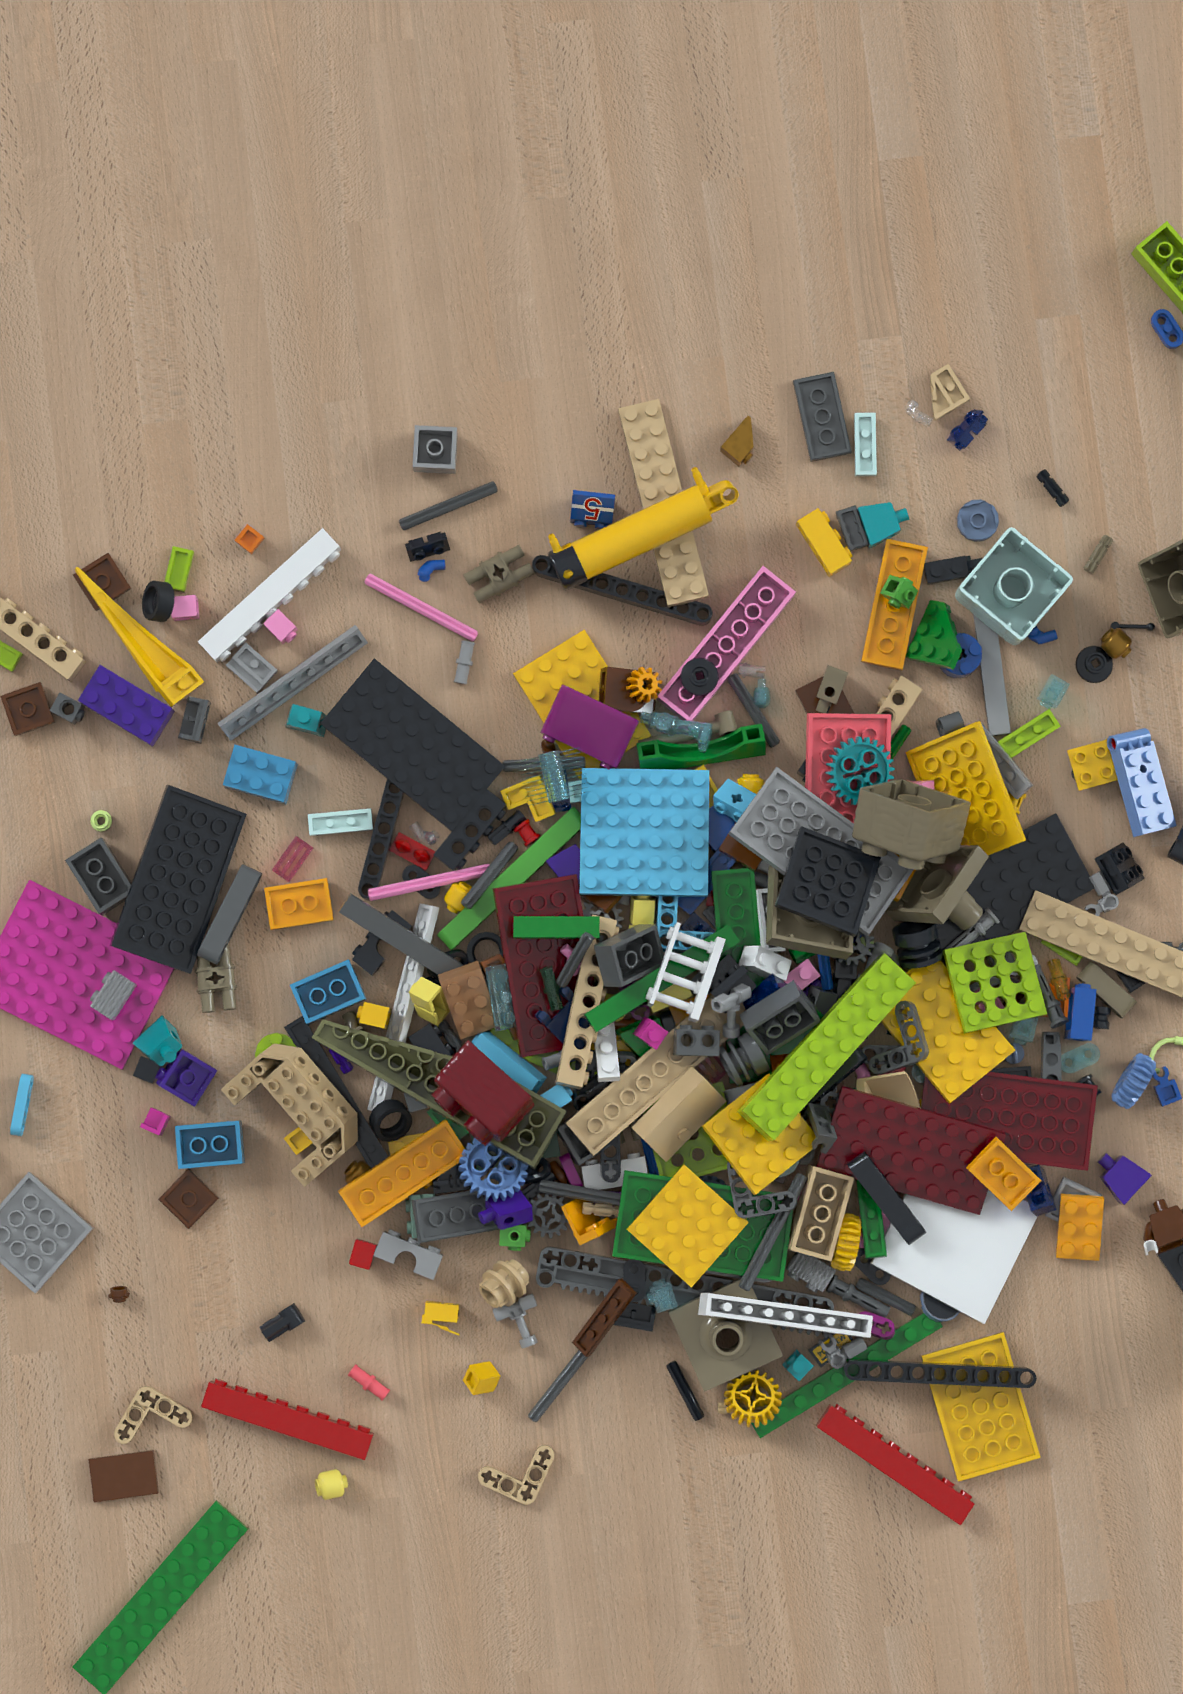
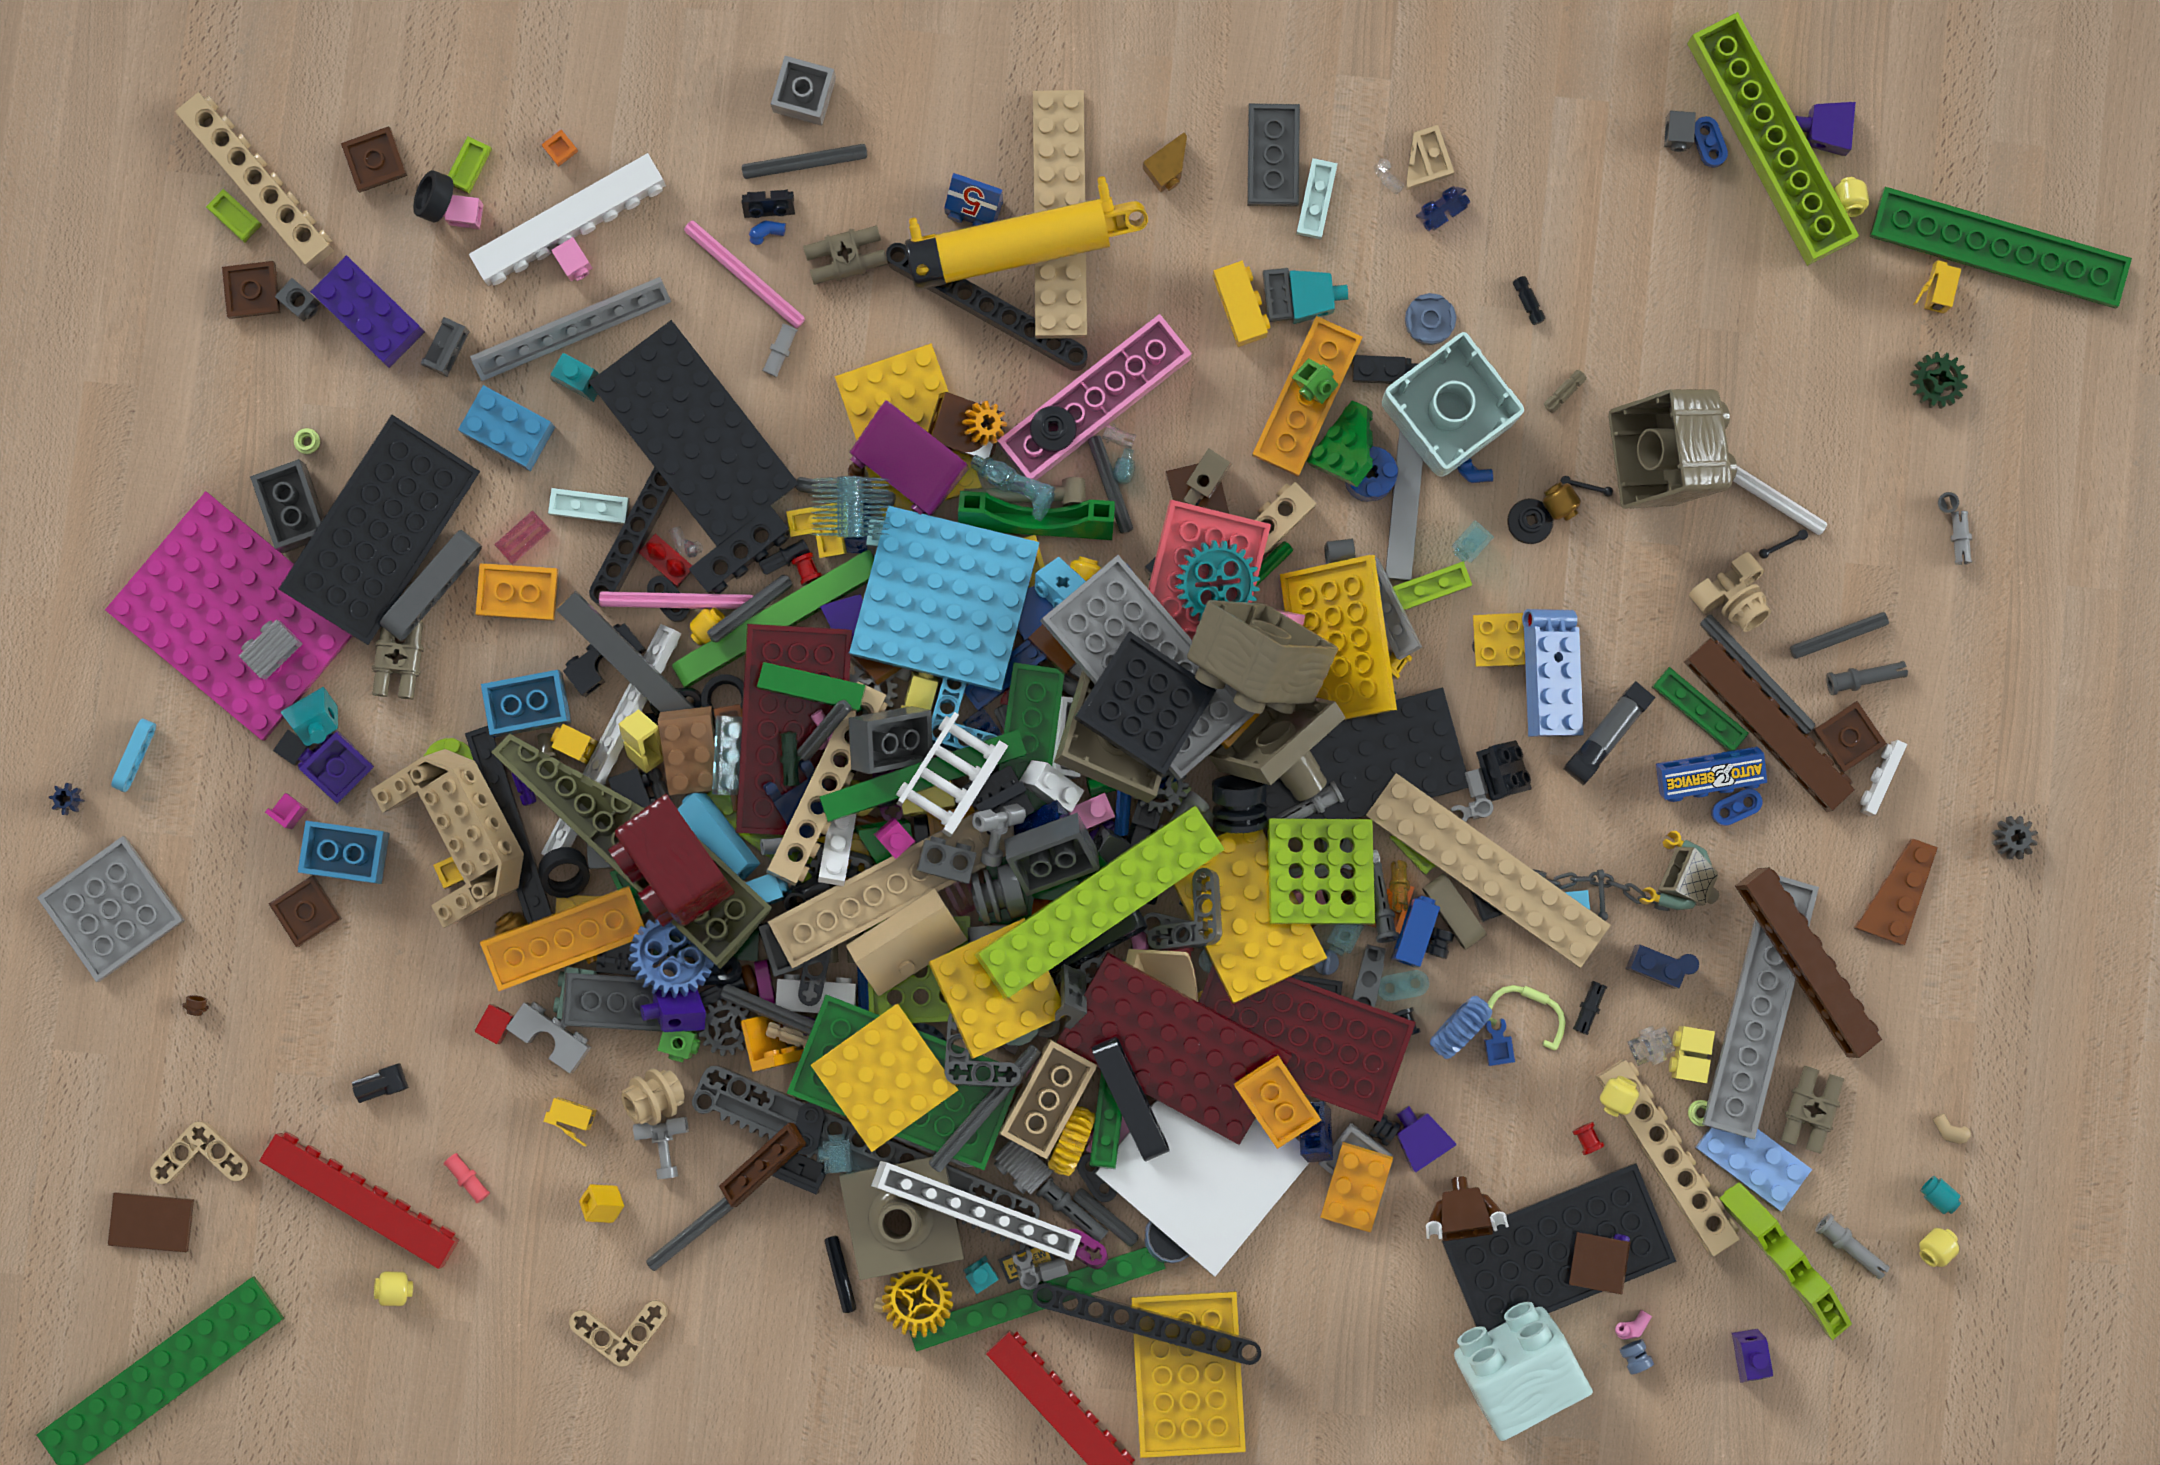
camera: 15 degrees right, 0 degrees up
yellow plate [75,567,204,707] -> none
light grey plate [226,643,278,694] -> none
none -> black wheel [1369,1113,1401,1146]
none -> dark grey brick [1664,110,1696,152]

